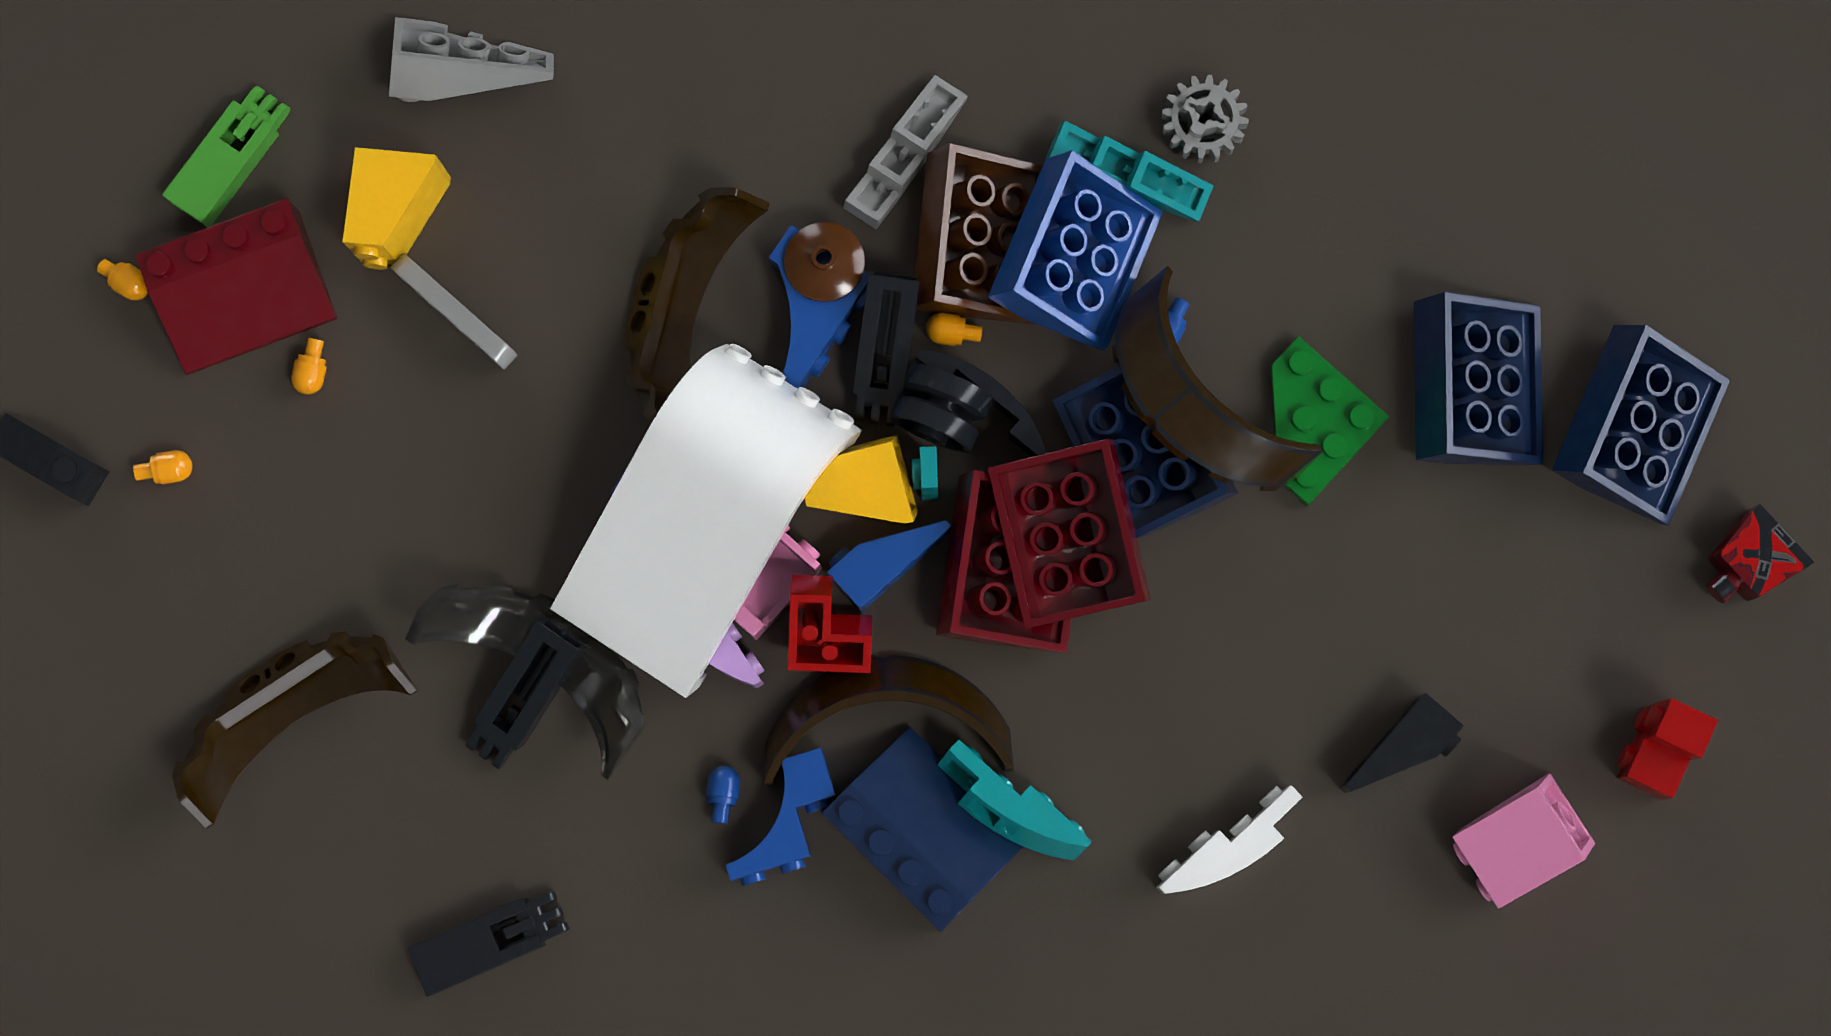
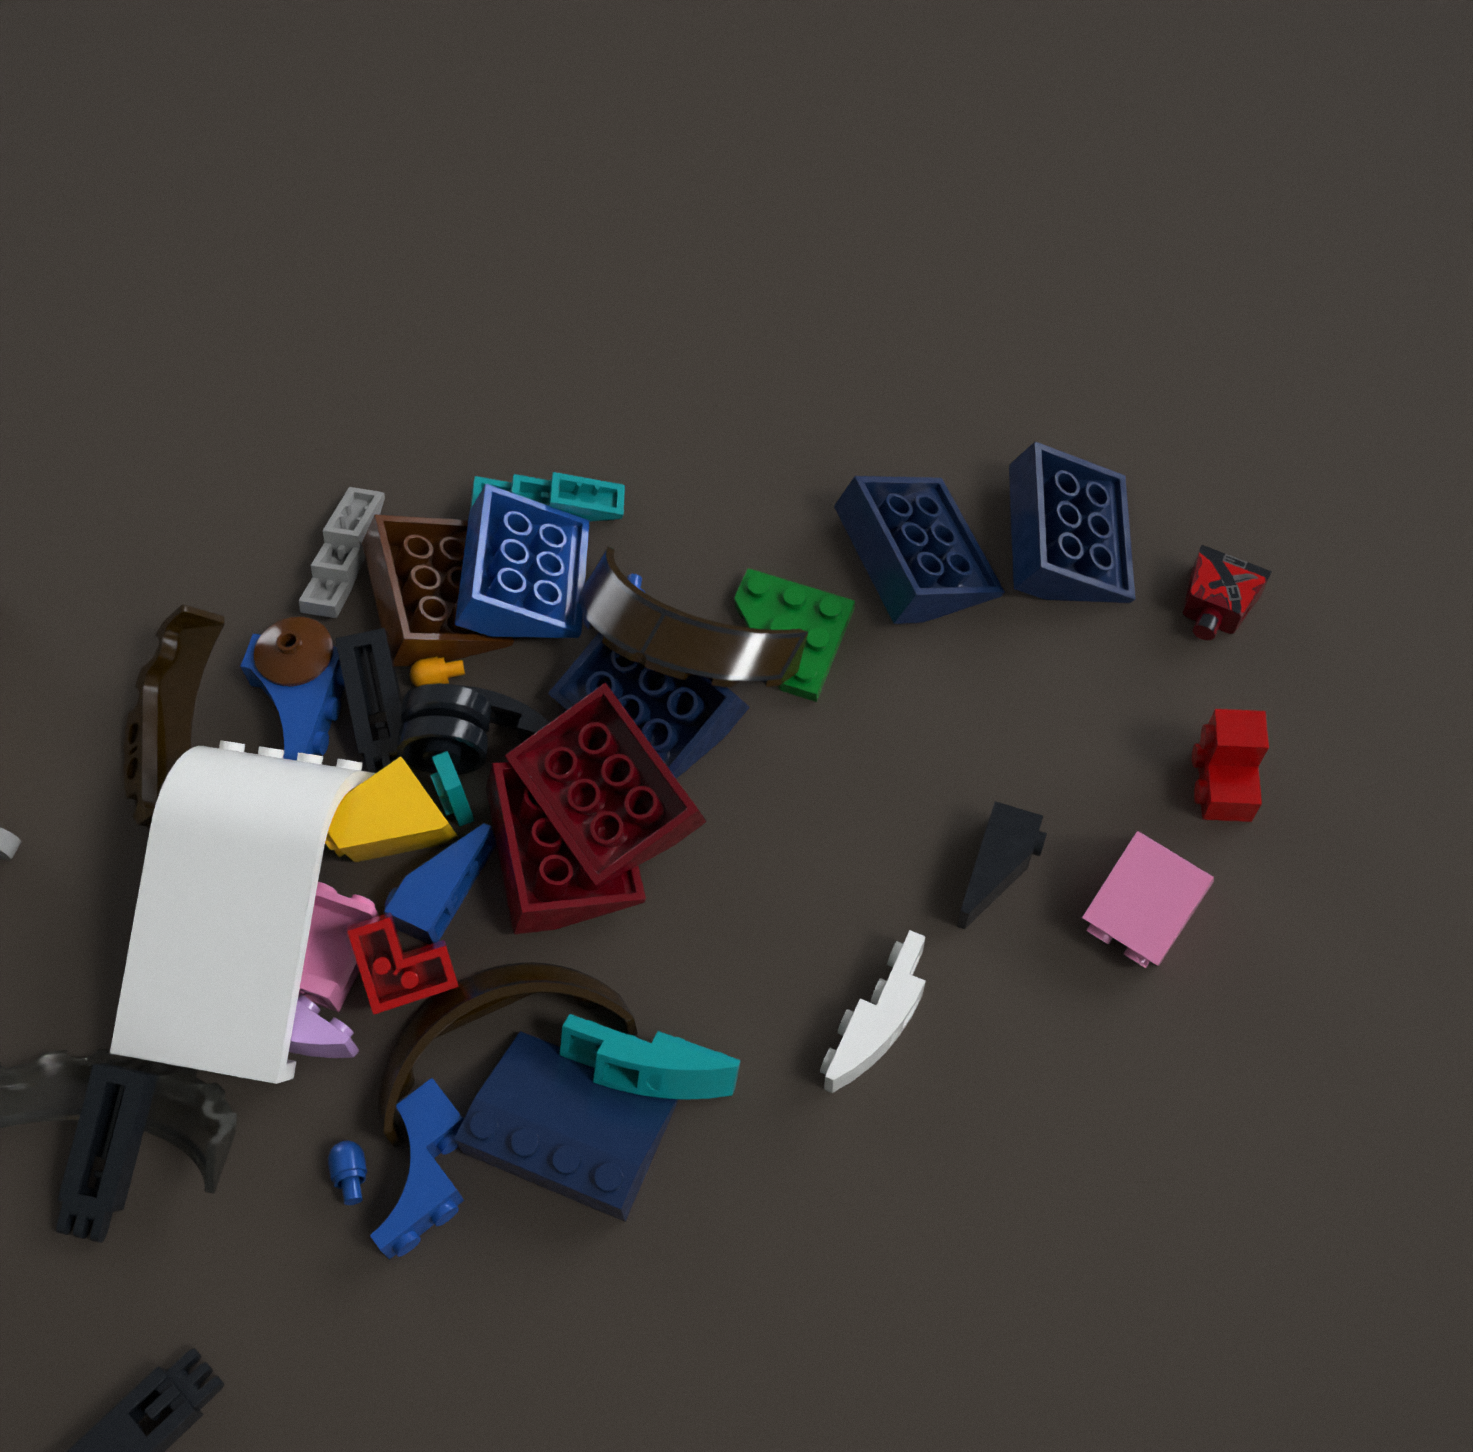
camera: 25 degrees left, 20 degrees down
light grey gear [1161,75,1249,163] -> none

